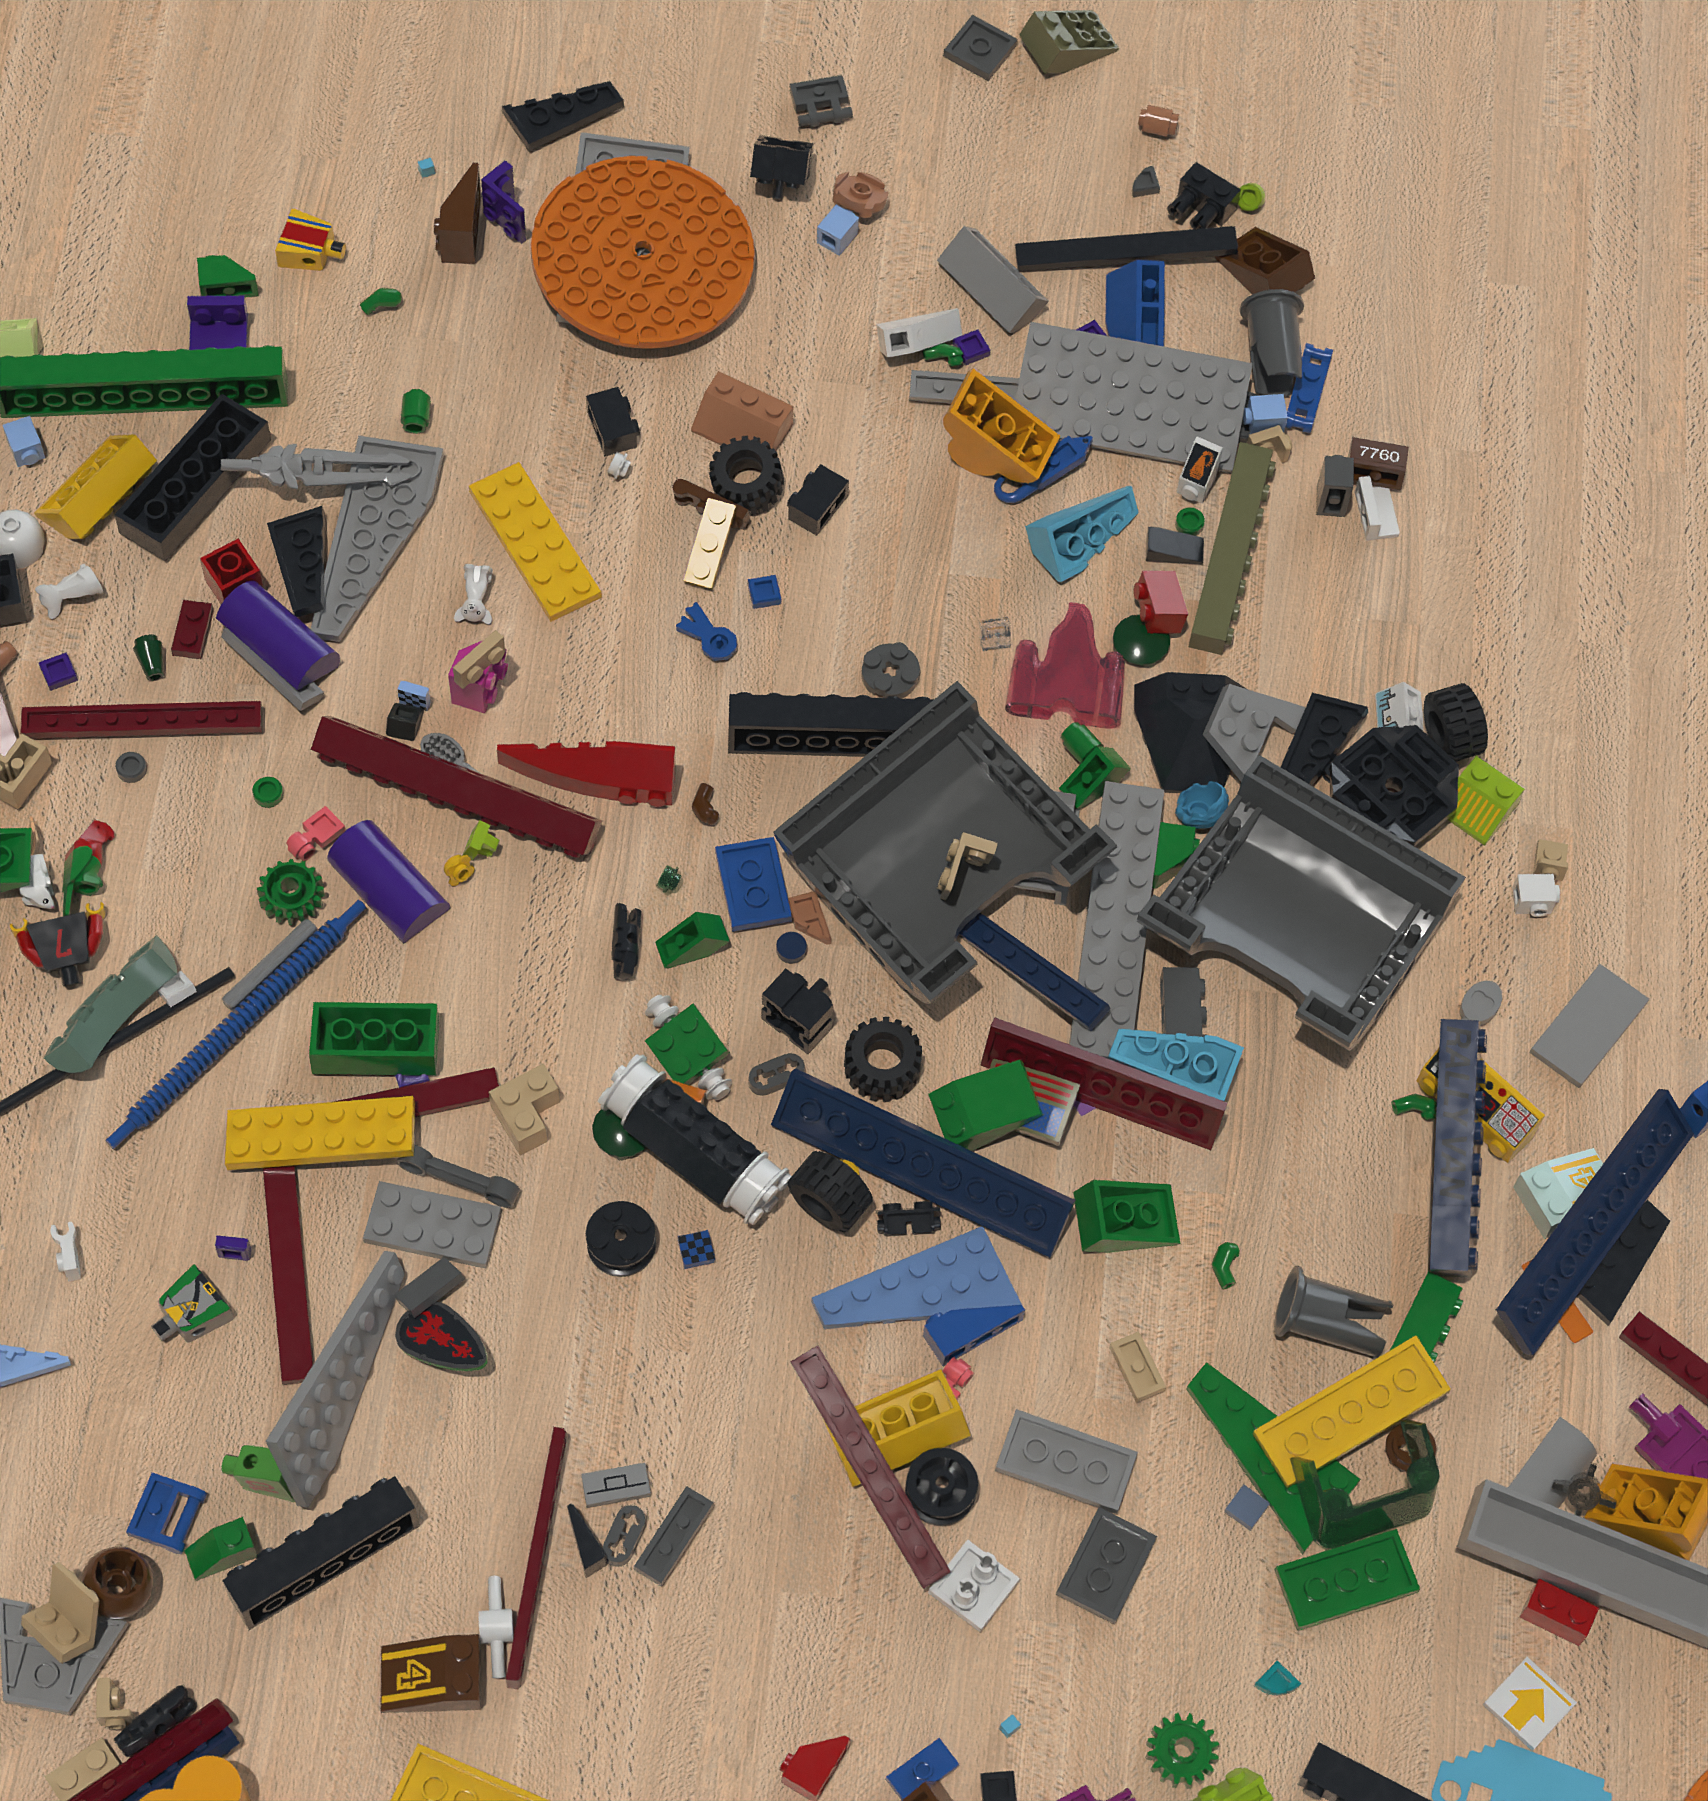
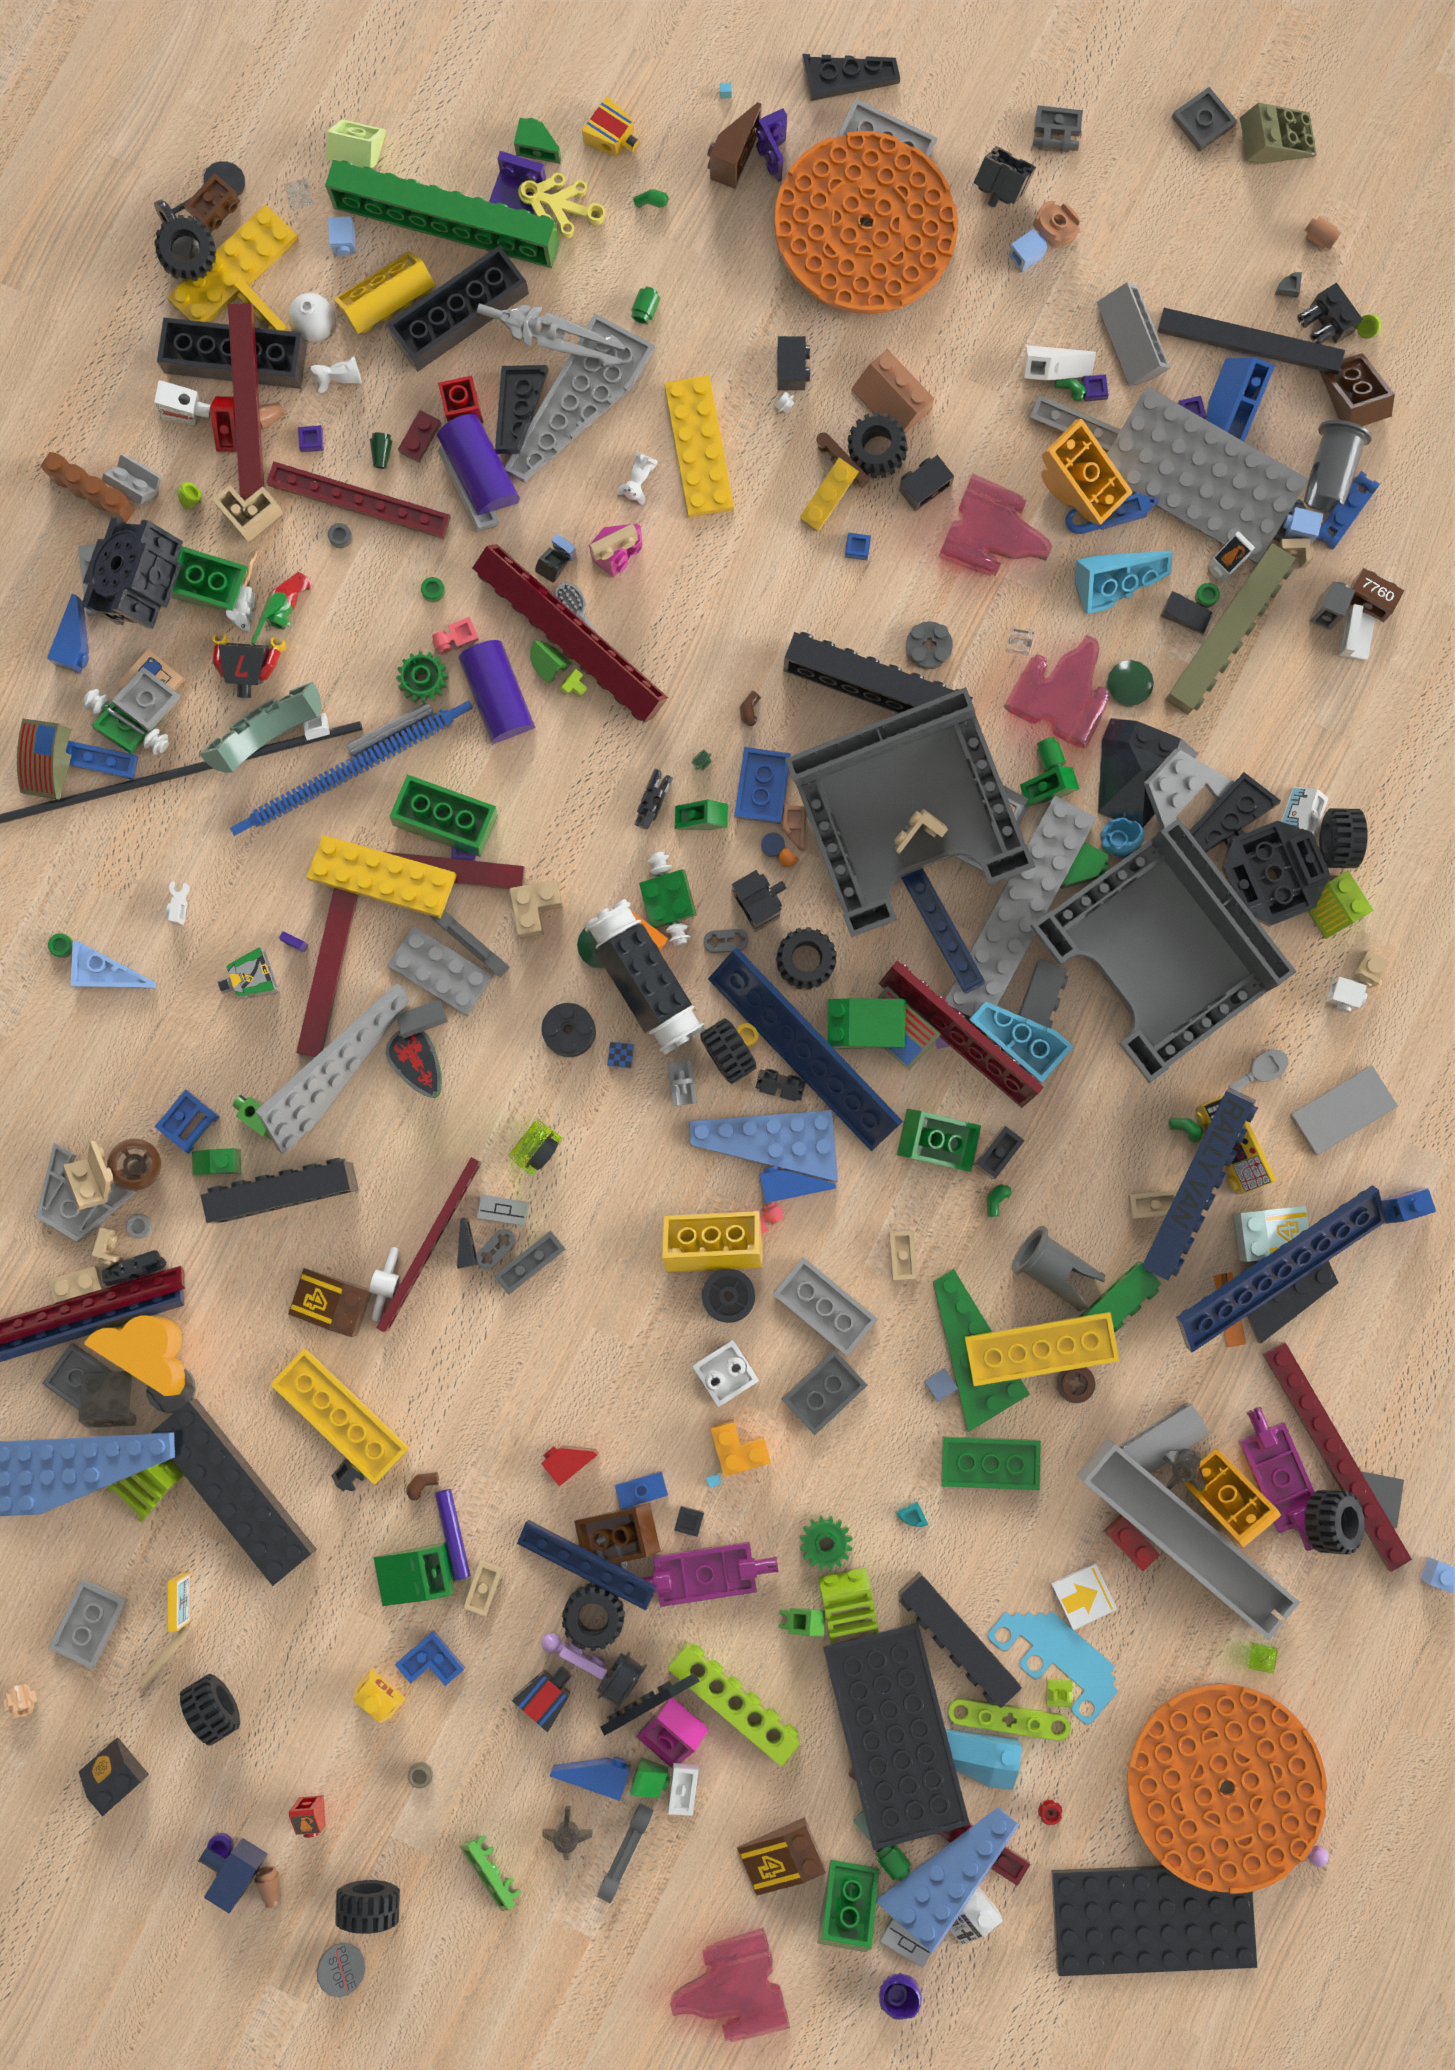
camera: 25 degrees right, 20 degrees up
yellow plate [444,855,475,886] -> none
red wedge [497,741,676,807] -> none
blue piece [676,602,737,661] -> none
dark red tile [790,1345,951,1589] -> none
brick [1133,570,1188,633] -> none
clear green windscreen [1290,1419,1440,1549] -> none
none -> light grey tile [126,1214,152,1238]
none -> clear neon green piece [508,1119,562,1176]
none -> light yellow plant [518,173,605,238]
none -> bright green brick [530,640,572,683]
none -> light grey hips [668,1060,697,1106]
none -> light orange brick [711,1420,771,1477]
none -> orange hinge [779,847,799,867]
none -> clear pink rock [938,473,1052,576]
none -> black brick [973,1126,1025,1179]
none -> tan plate [1128,1189,1178,1219]

